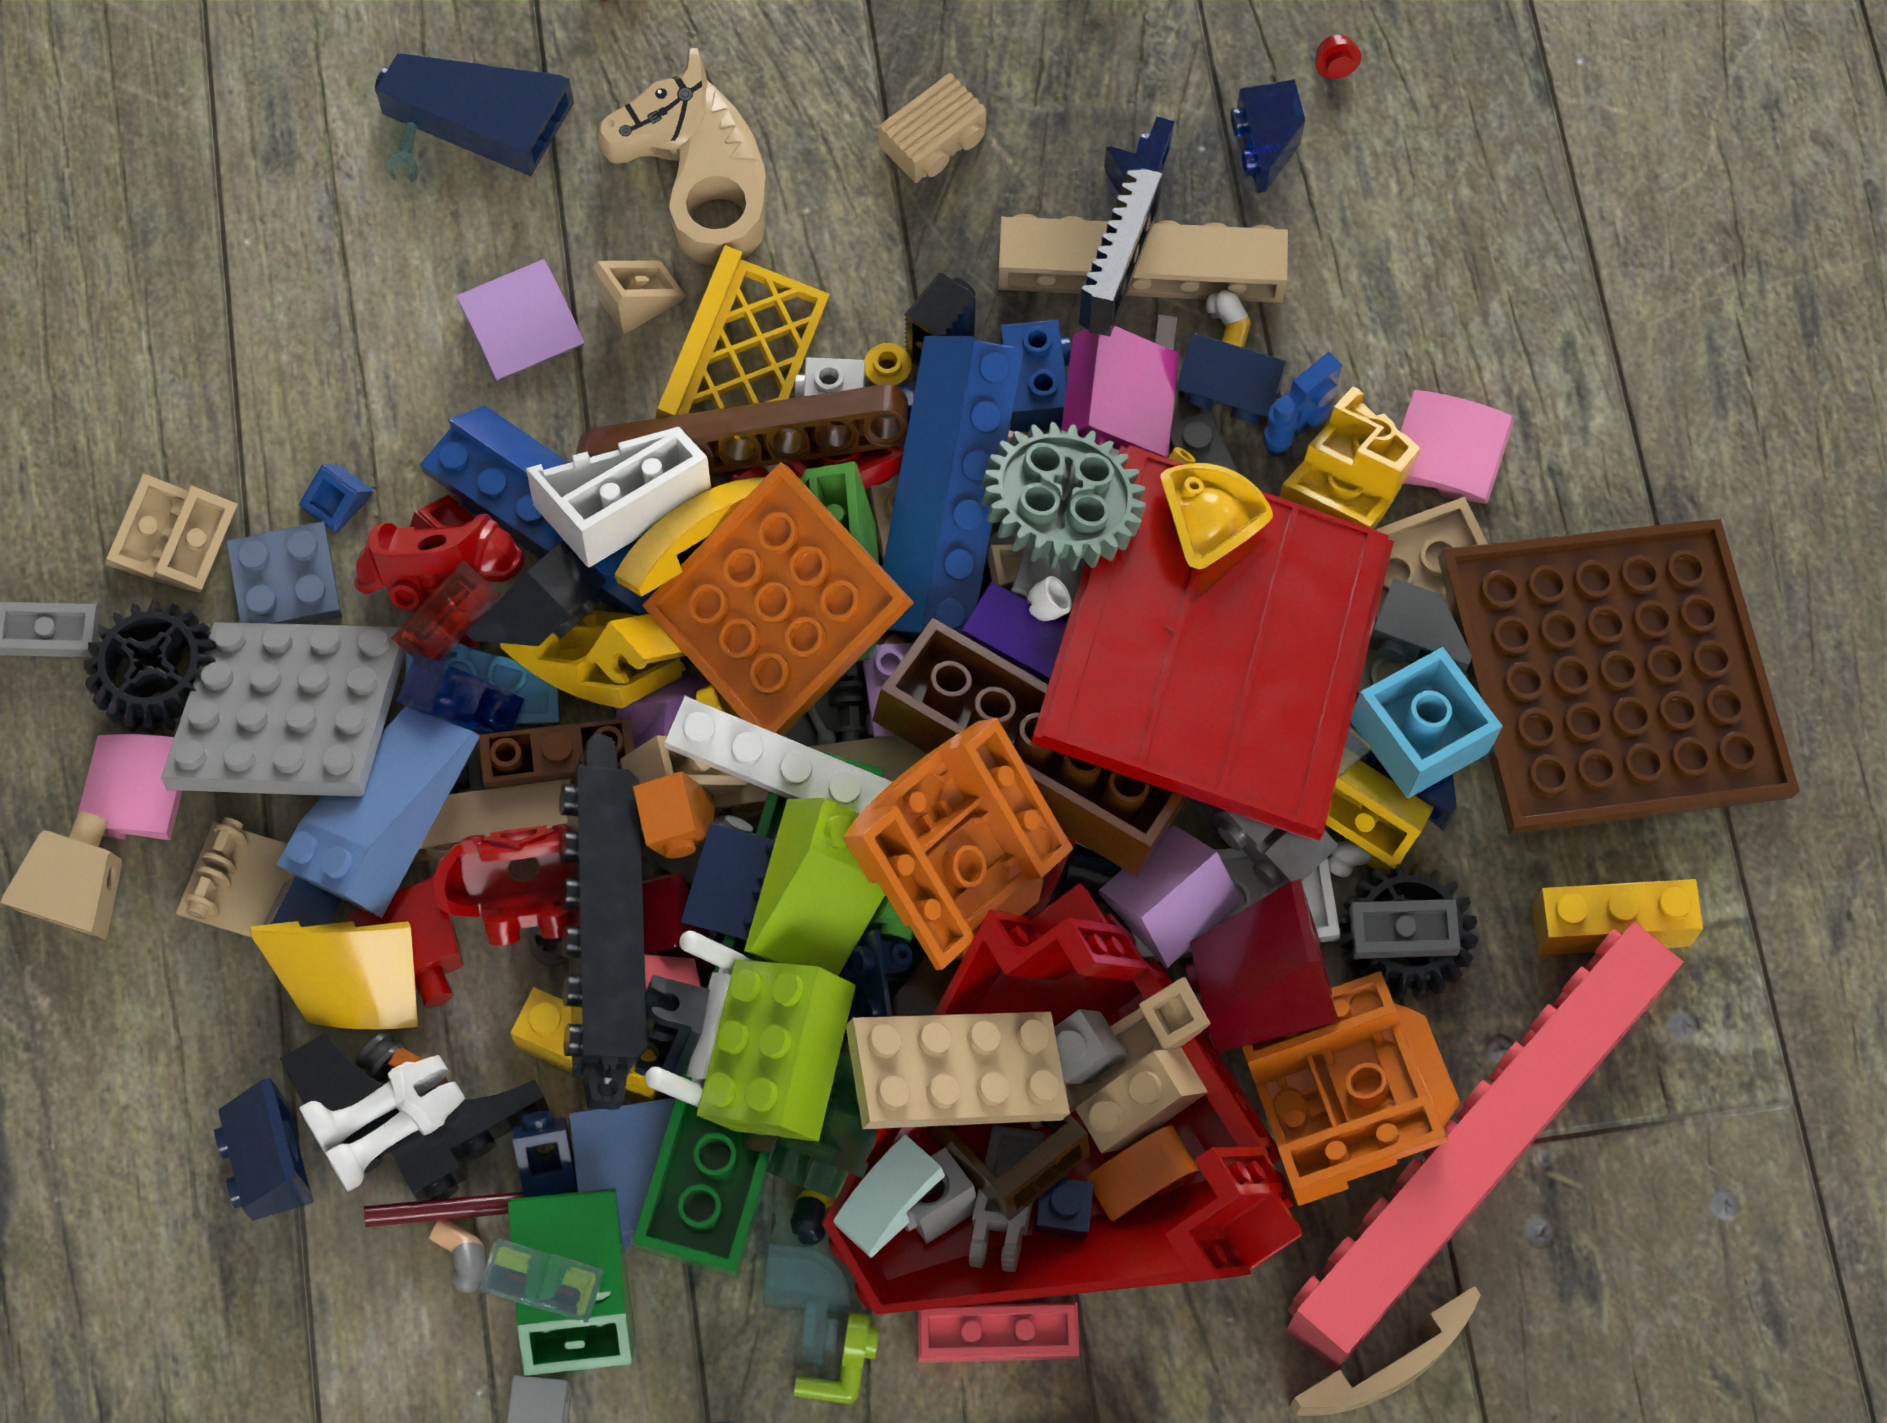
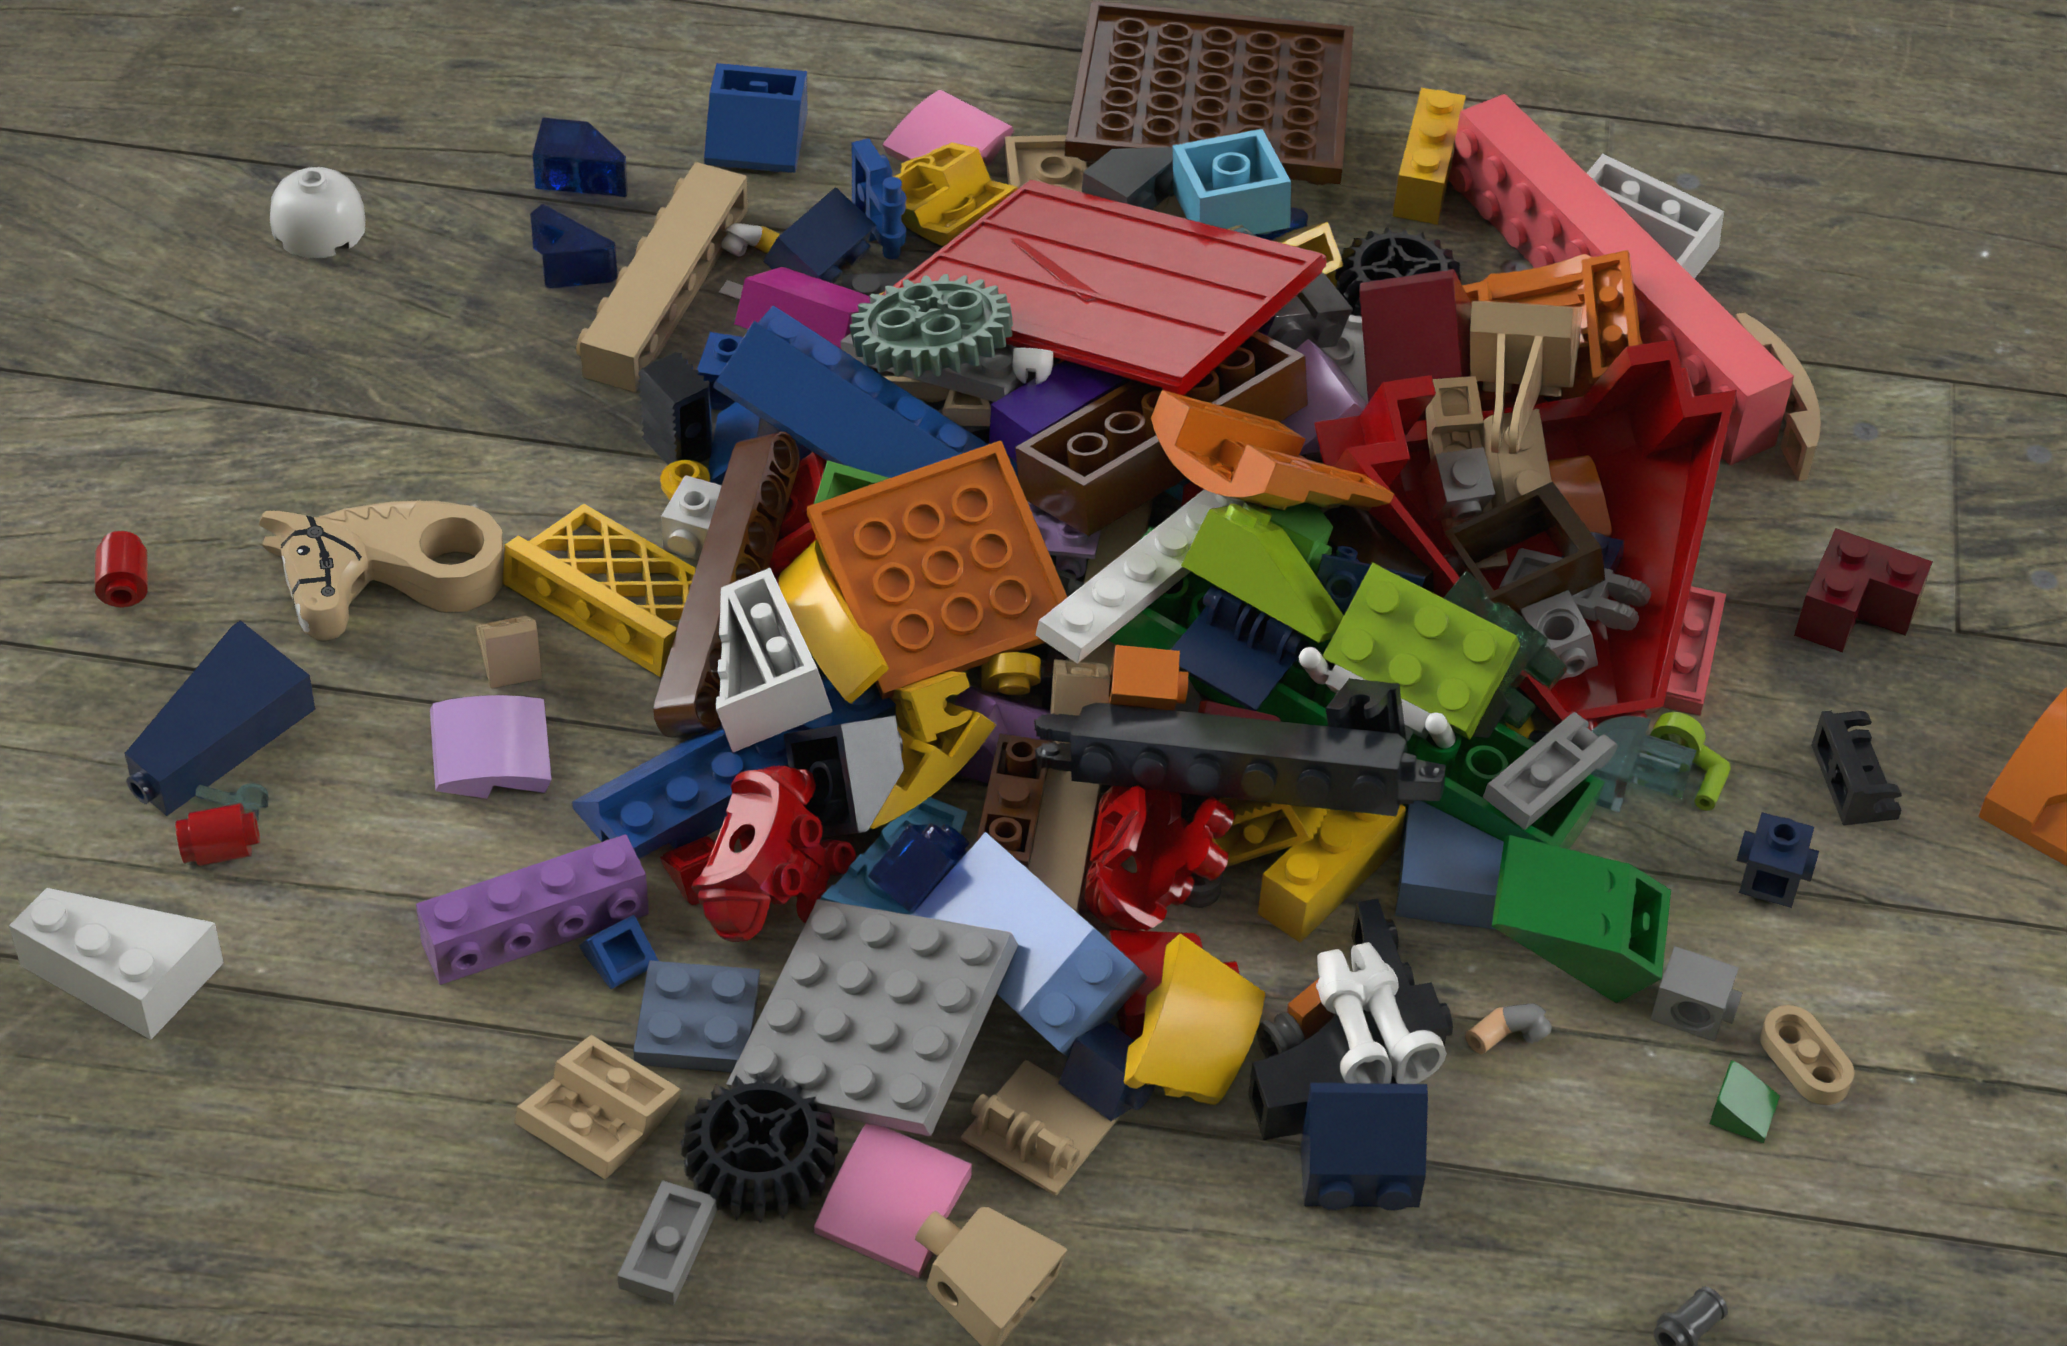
camera: 75 degrees left, 20 degrees down
dark red bar [364,1189,578,1227] -> none
clear red slope [391,560,501,671] -> none
clear light blue slope [478,1238,605,1323] -> none
dark blue brick [513,1111,577,1198] -> none
light aqua slope [833,1134,945,1258] -> none
tan plate [846,1012,1070,1129] -> none
tan brick [878,73,986,183] -> none
gear [1079,168,1162,337] -> none
yellow hat [1160,463,1273,570] -> none
red plate [1315,35,1362,79] -> none
dark grey plate [1350,899,1460,959] -> none
none -> white wedge [9,888,224,1040]
none -> red brick [176,803,260,866]
none -> medium lavender brick [416,834,649,985]
none -> blue slope [704,63,808,173]
none -> tan slope [1470,301,1583,455]
none -> light grey plate [1483,712,1618,830]
none -> white wedge [1587,154,1724,279]

